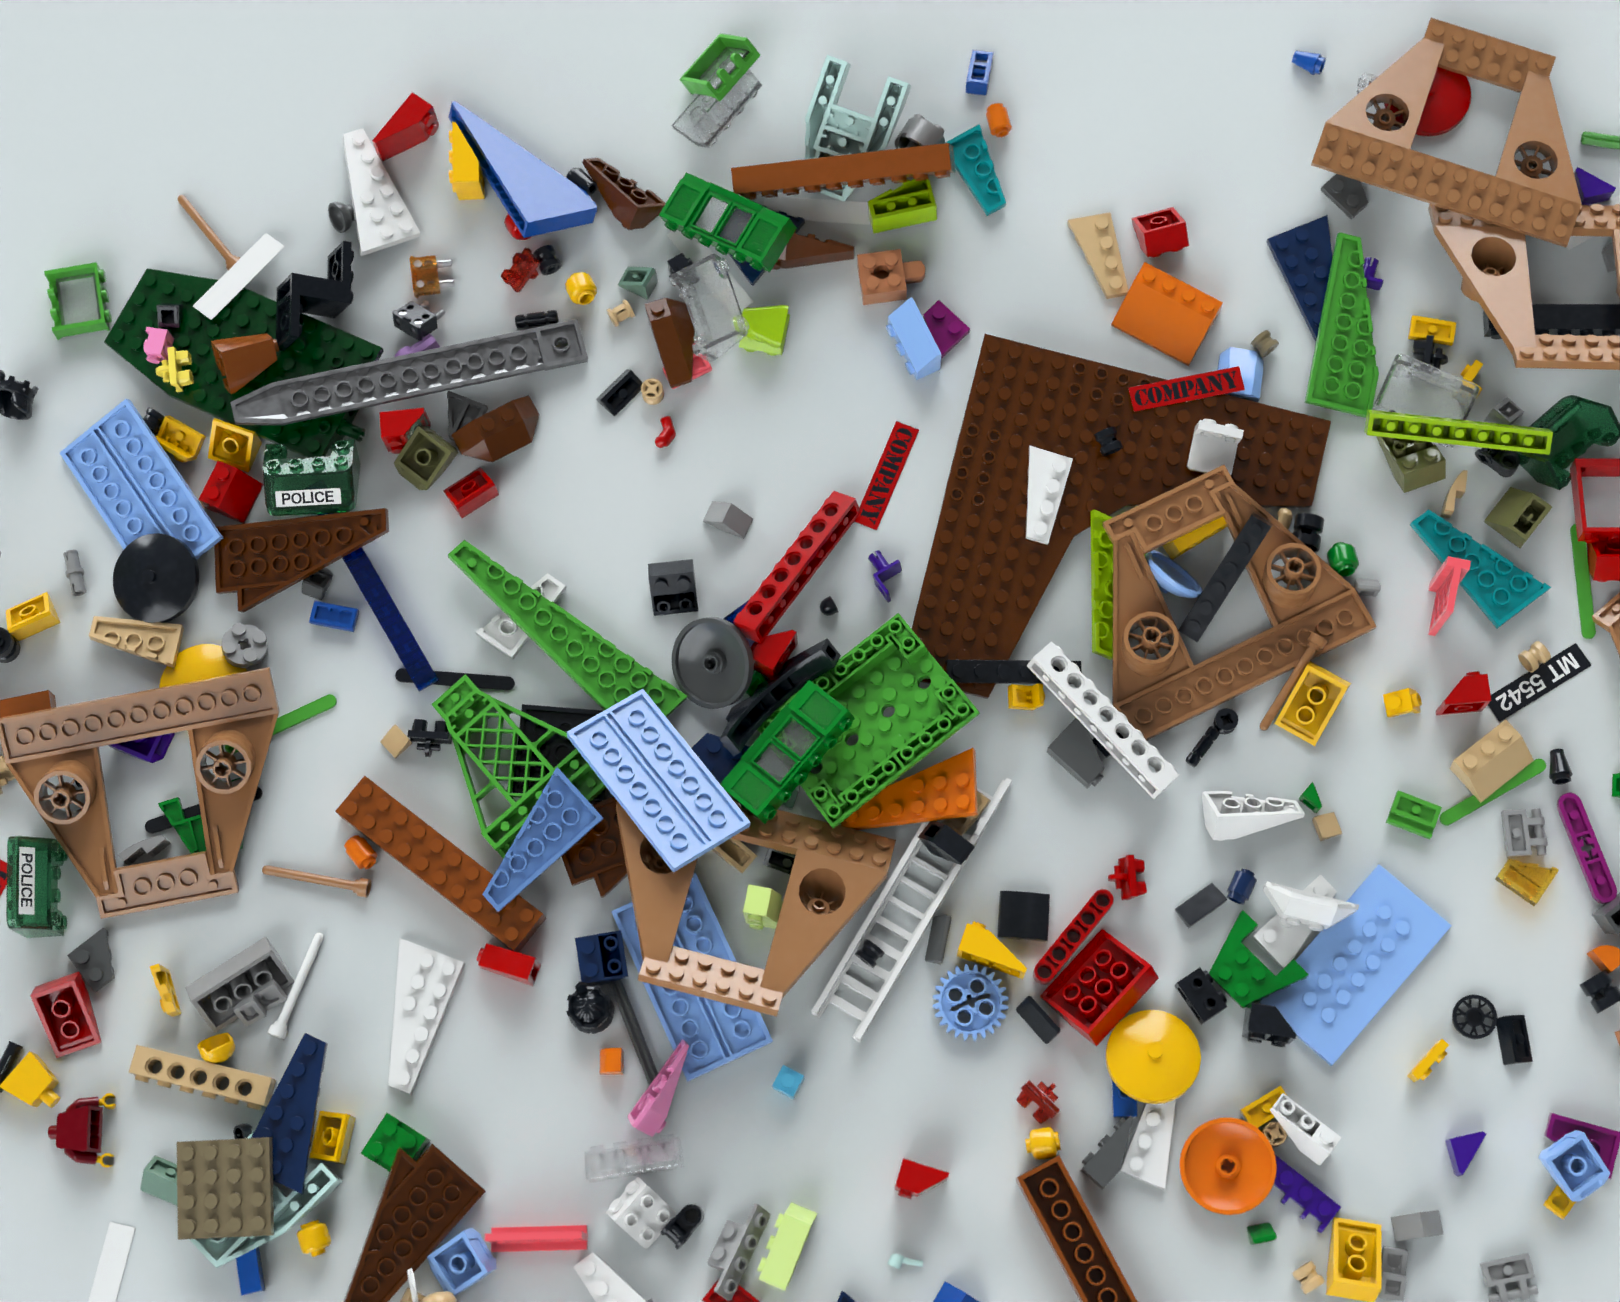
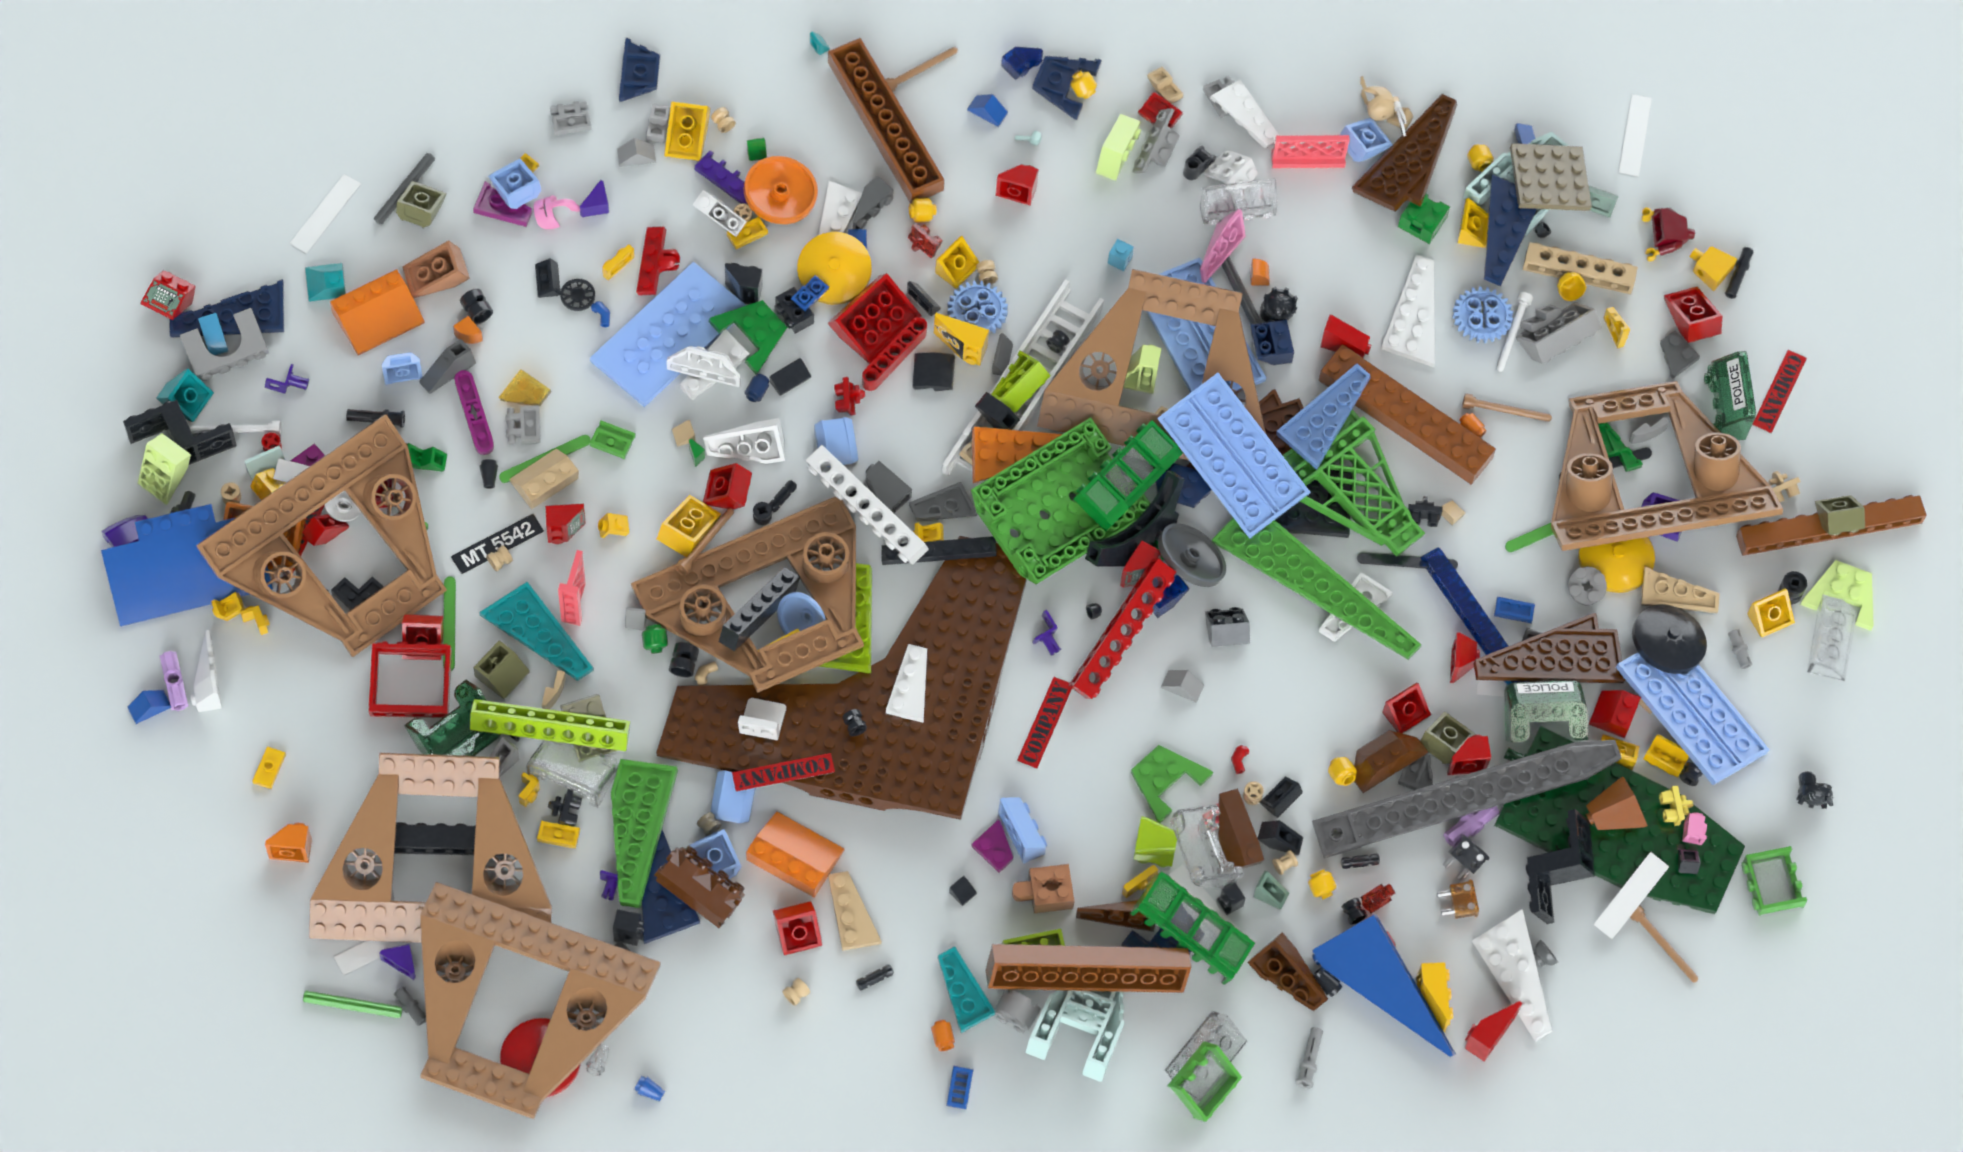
camera: 170 degrees right, 10 degrees down
none -> dark grey pin [394,987,426,1026]
none -> bright pink helmet [534,195,580,229]
none -> blue arm [591,301,610,327]
none -> black brick [613,909,645,946]
none -> red plate [636,226,680,295]
none -> reddish brown brick [655,846,745,929]
none -> light blue slope [688,829,741,879]
none -> red slope [703,463,752,509]
none -> tan wheel [782,978,810,1006]
none -> blue slope [791,275,829,311]
none -> light blue slope [814,417,858,467]
none -> black axle [856,965,894,991]
none -> dark grey wing [909,482,977,521]
none -> yellow slope [935,236,979,289]
none -> black slope [949,876,977,906]
none -> tan wheel [976,260,998,285]
none -> lime wedge [991,351,1050,413]
none -> yellow plate [1122,865,1158,898]
none -> bright green wing [1131,745,1213,823]
none -> black slope [1258,820,1304,855]
none -> light grey pin [1295,1027,1323,1088]
none -> yellow head [1328,757,1357,786]
none -> red slope [1450,632,1480,683]
none -> light blue gear [1452,286,1513,343]

